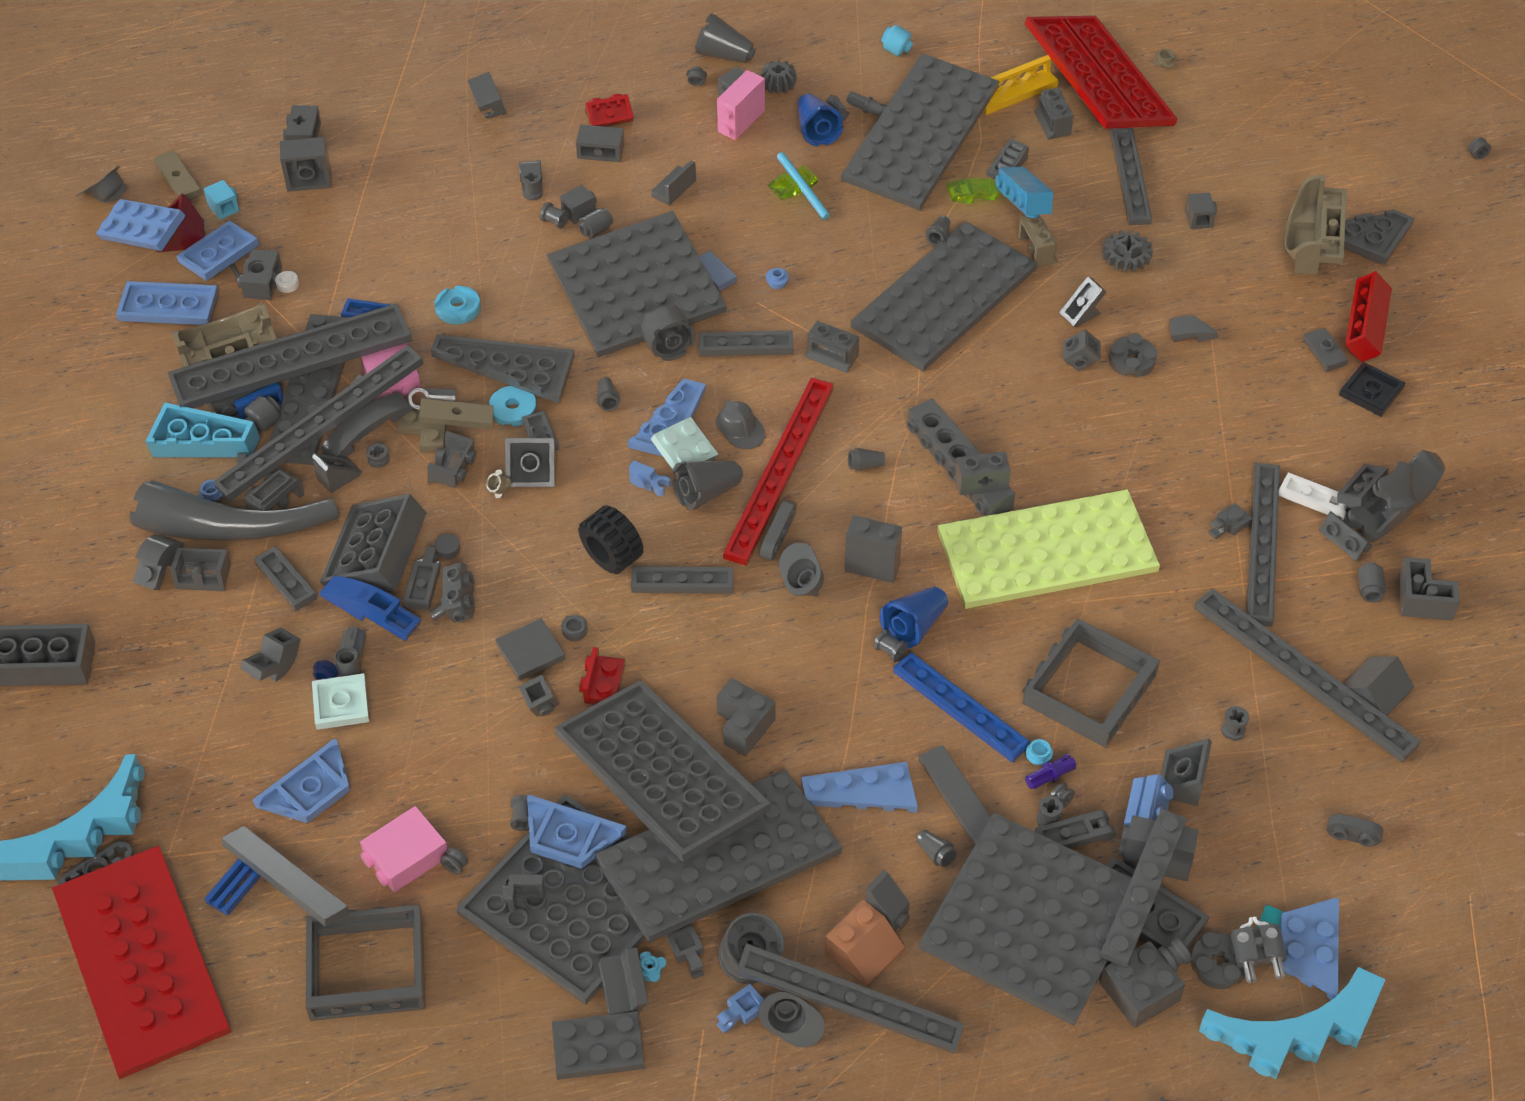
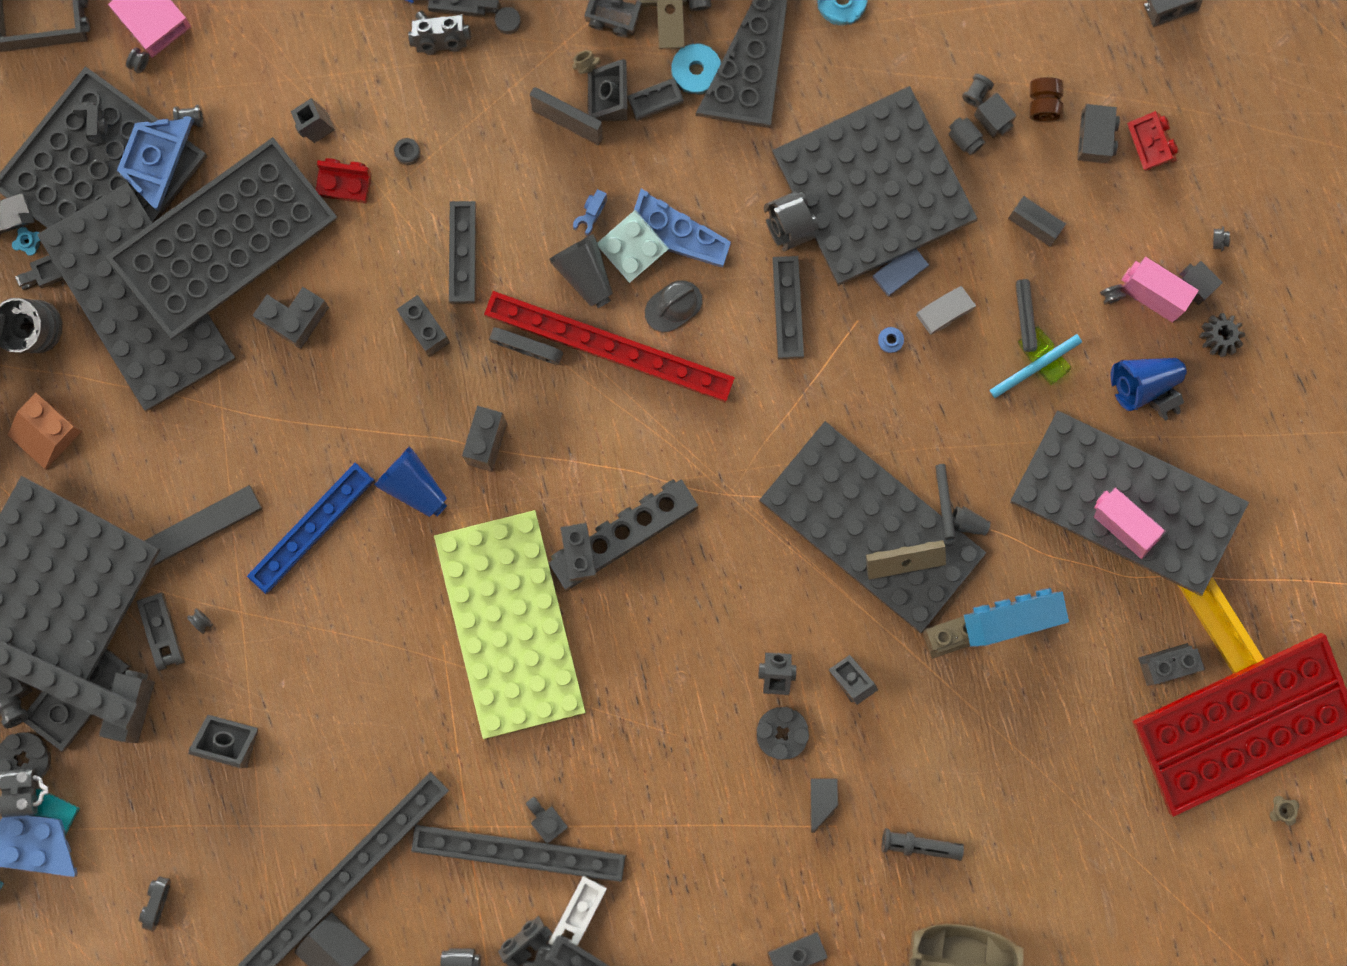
camera: 85 degrees right, 30 degrees up
dark grey tile [495,618,566,681] -> none
dark grey piece [519,160,543,200] -> none
black tyre [578,505,644,574] -> none
dark grey cone [597,377,620,411] -> none
dark grey cone [695,13,756,63] -> none
dark grey piece [779,543,824,596] -> none
medium blue wing [801,762,918,813] -> none
dark grey window [805,321,859,373] -> none
dark grey axle [846,92,887,117] -> none
dark grey cone [848,448,885,472] -> none
dark grey slope [866,870,910,931] -> none
dark grey bush [873,629,908,662] -> none
medium azure head [881,25,914,57] -> none
dark grey cone [916,830,957,867] -> none
clear neon green slope [947,178,999,204] -> none
dark grey slope [987,139,1029,179] -> none
dark grey window [1022,618,1160,748] -> none
dark purple axle [1025,754,1076,789] -> none
medium azure plate [1026,739,1053,765] -> none
dark grey bush [1037,796,1063,826] -> none
dark grey gear [1102,230,1153,272] -> none
dark grey tile [1110,128,1152,225] -> none
medium blue brick [1124,774,1174,826] -> none
dark grey brick [1185,193,1217,229] -> none
dark grey bush [1221,706,1249,741] -> none
none -> dark grey brick [396,295,450,357]
none -> dark grey tile [529,87,603,146]
none -> dark tan tile [866,540,946,580]
none -> dark grey pin [881,828,964,861]
none -> light grey slope [916,286,976,335]
none -> dark grey bar [935,464,956,540]
none -> dark grey axle [1016,279,1037,352]
none -> reddish brown wheel [1030,77,1063,122]
none -> bright pink brick [1094,488,1165,559]
none -> dark grey bush [1100,284,1126,305]

